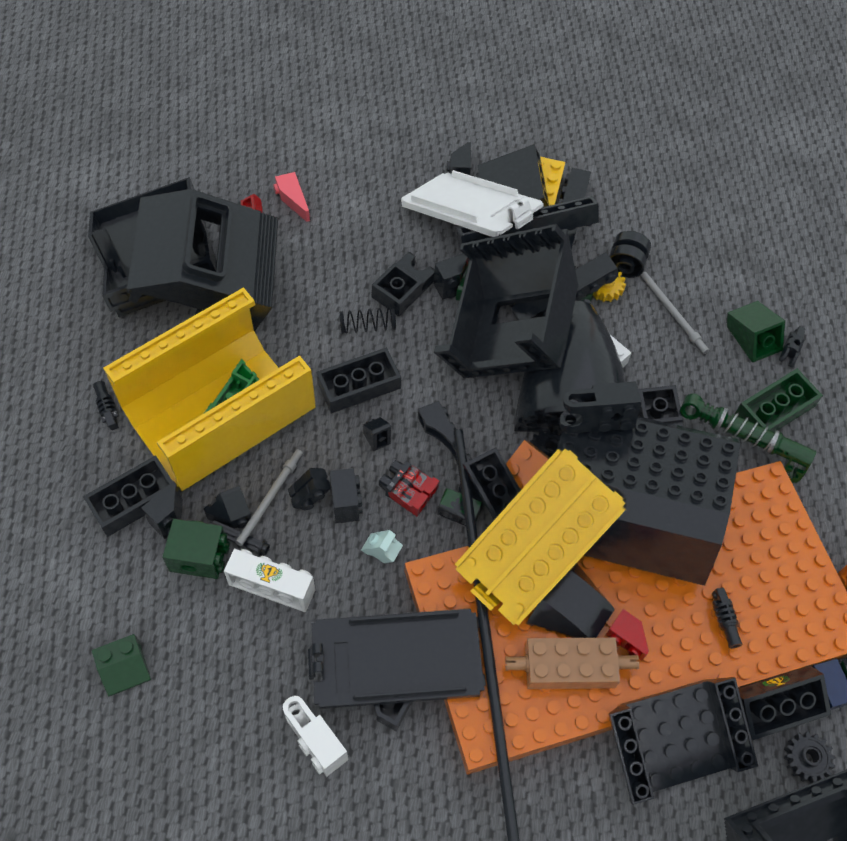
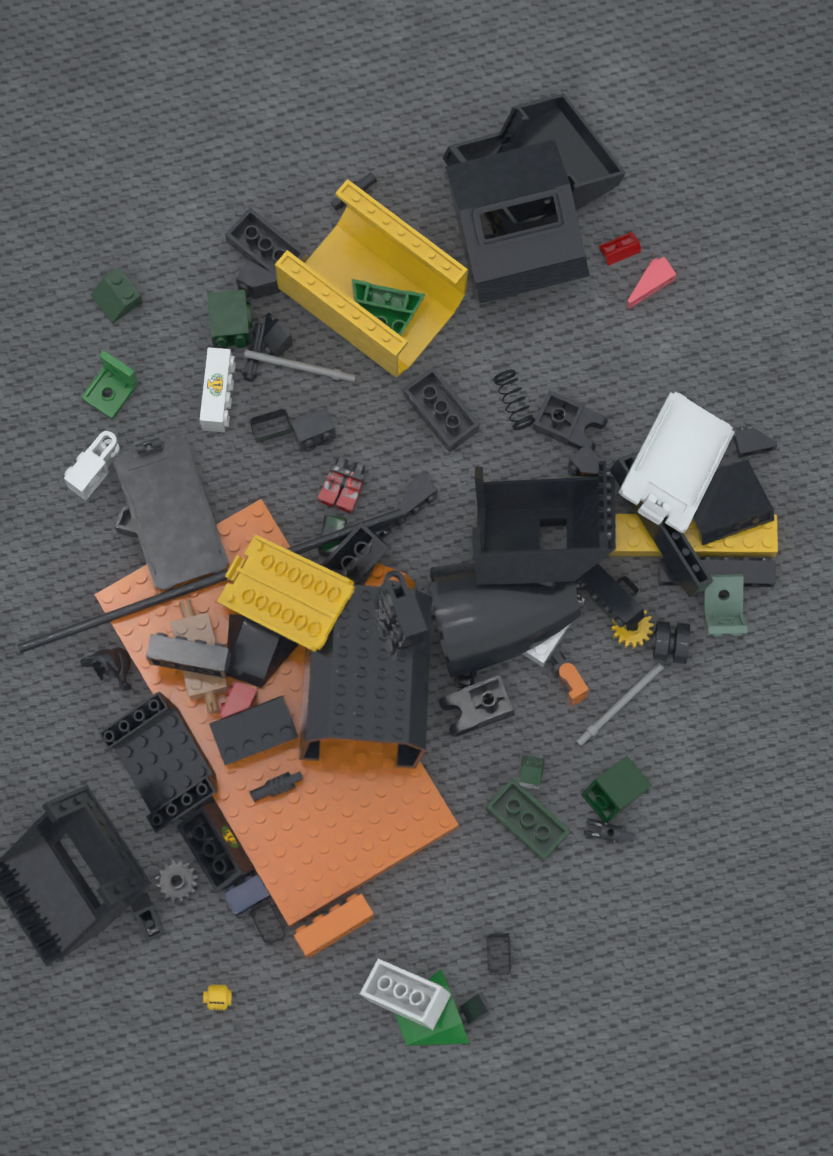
camera: 80 degrees right, 15 degrees up
black brick [288,468,331,511] -> none
light aqua brick [361,530,403,563] -> none
black slope [363,417,391,451] -> none
dark green piece [680,393,816,483] -> none
none -> black piece [80,647,133,691]
none -> green bracket [81,350,139,420]
none -> brick [146,632,231,679]
none -> black slope [209,695,298,765]
none -> black piece [250,409,292,443]
none -> piece [519,756,545,789]
none -> orange hips [550,651,589,707]
none -> sand green bracket [704,574,747,636]

